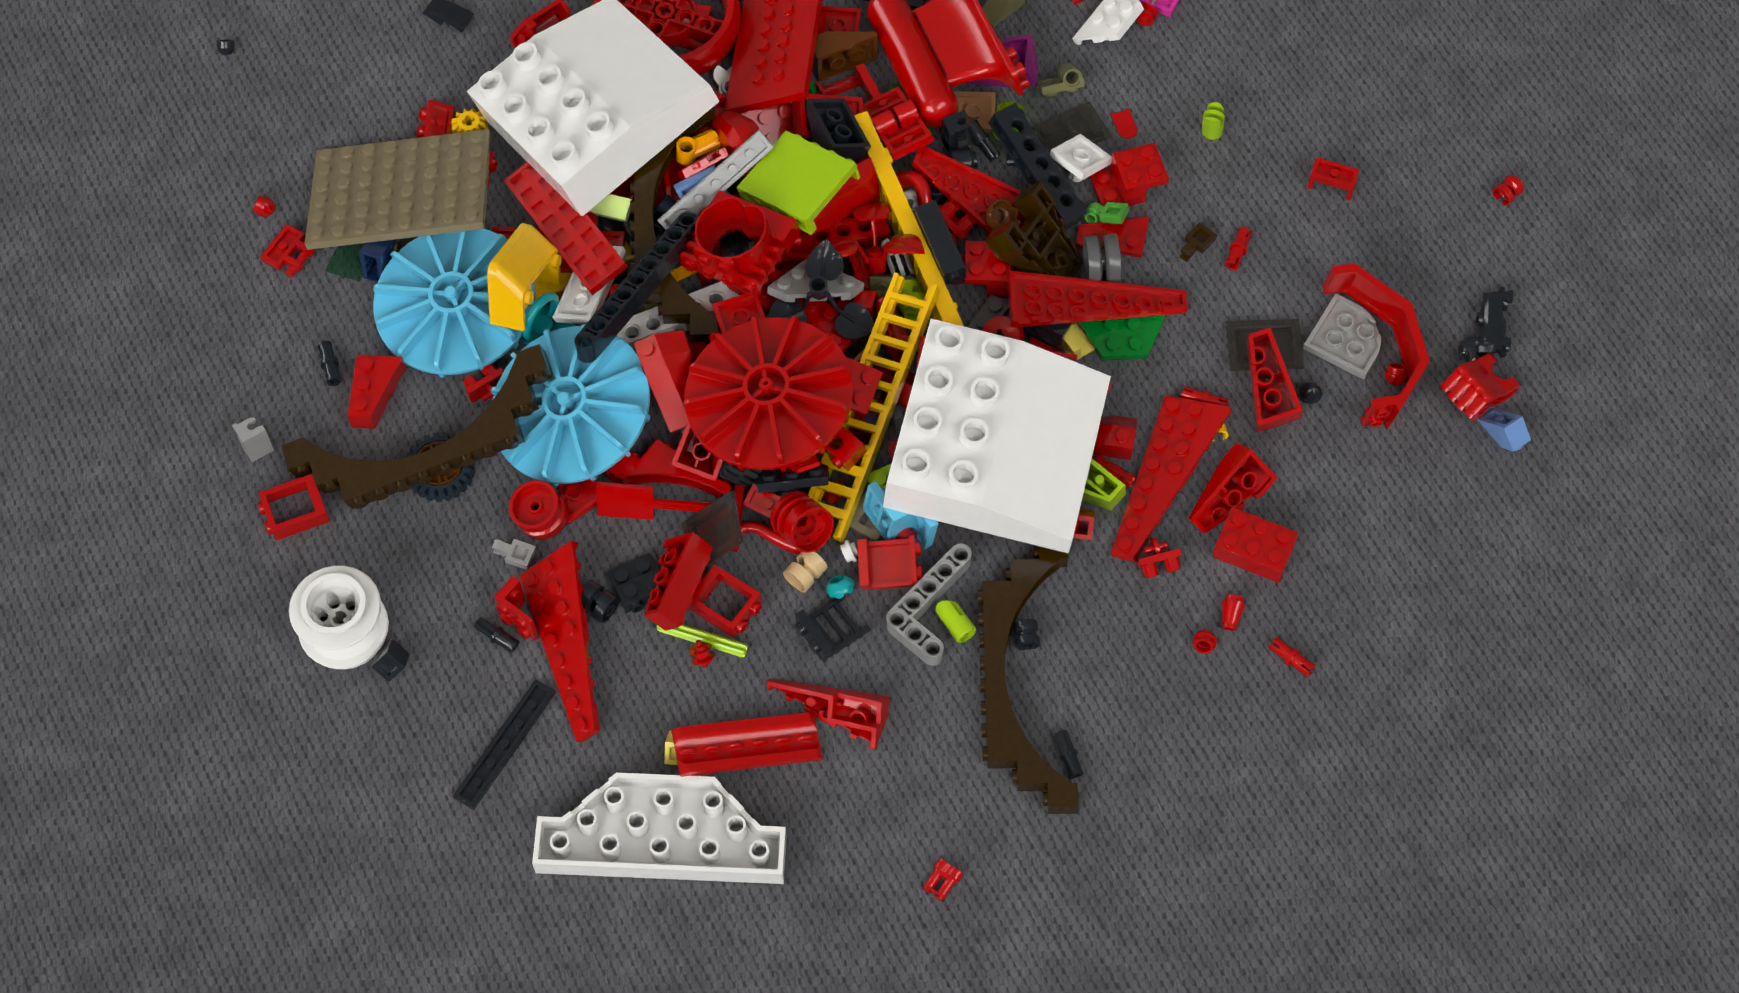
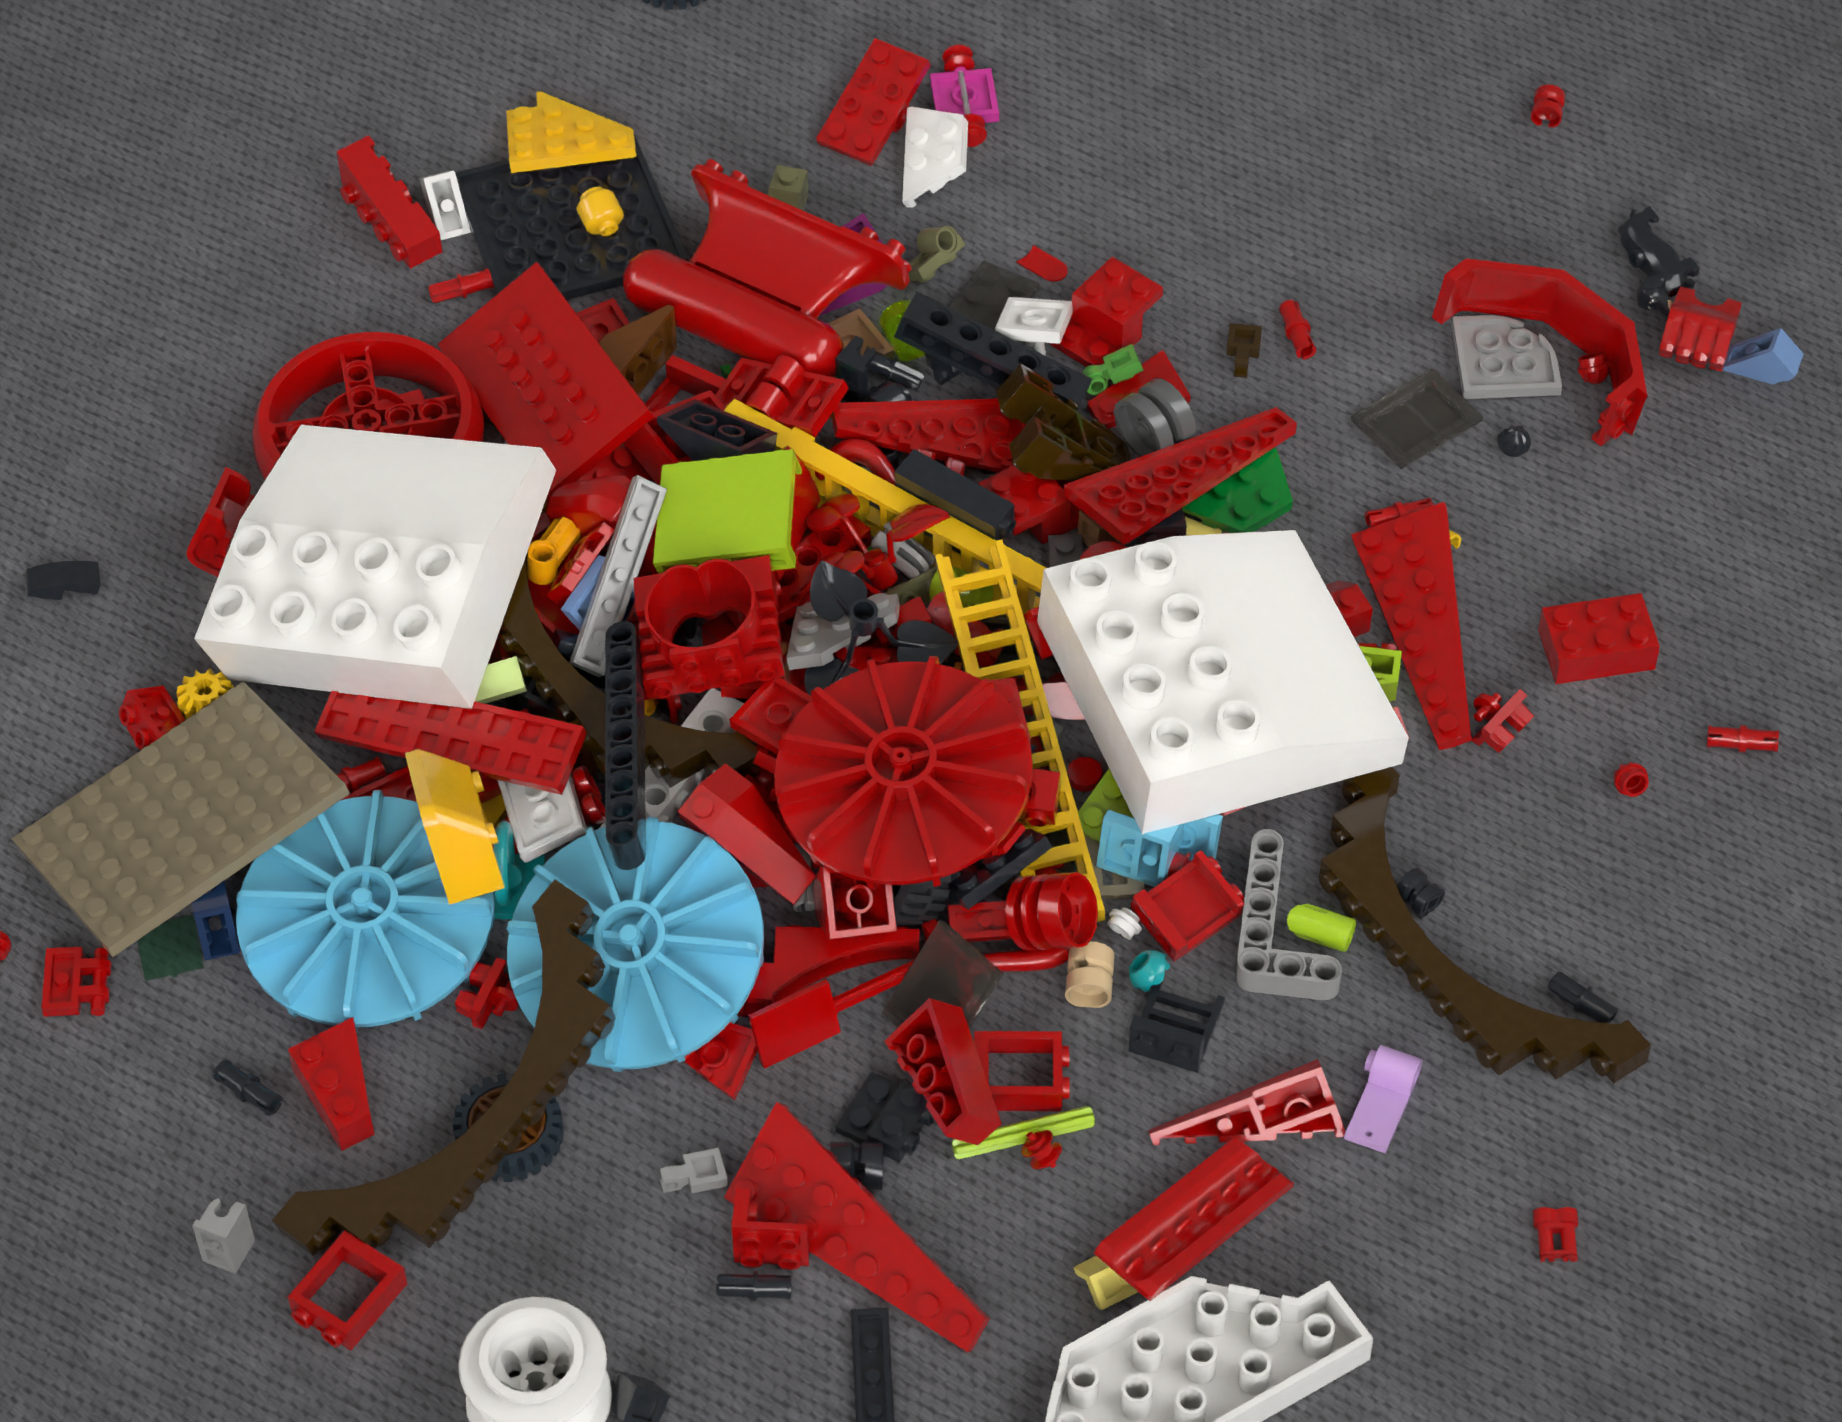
camera: 35 degrees left, 10 degrees down
red wheel [509,480,568,540] -> none
reddish brown hair [986,199,1021,230] -> none
red wedge [1188,443,1278,534] -> none
lime arm [1202,102,1225,140] -> none
red cone [1222,594,1246,631] -> none
red wedge [1247,327,1303,433] -> none
red panel [1307,157,1360,200] -> none
none -> red pin [336,757,386,793]
none -> lavender door [1344,1045,1423,1154]

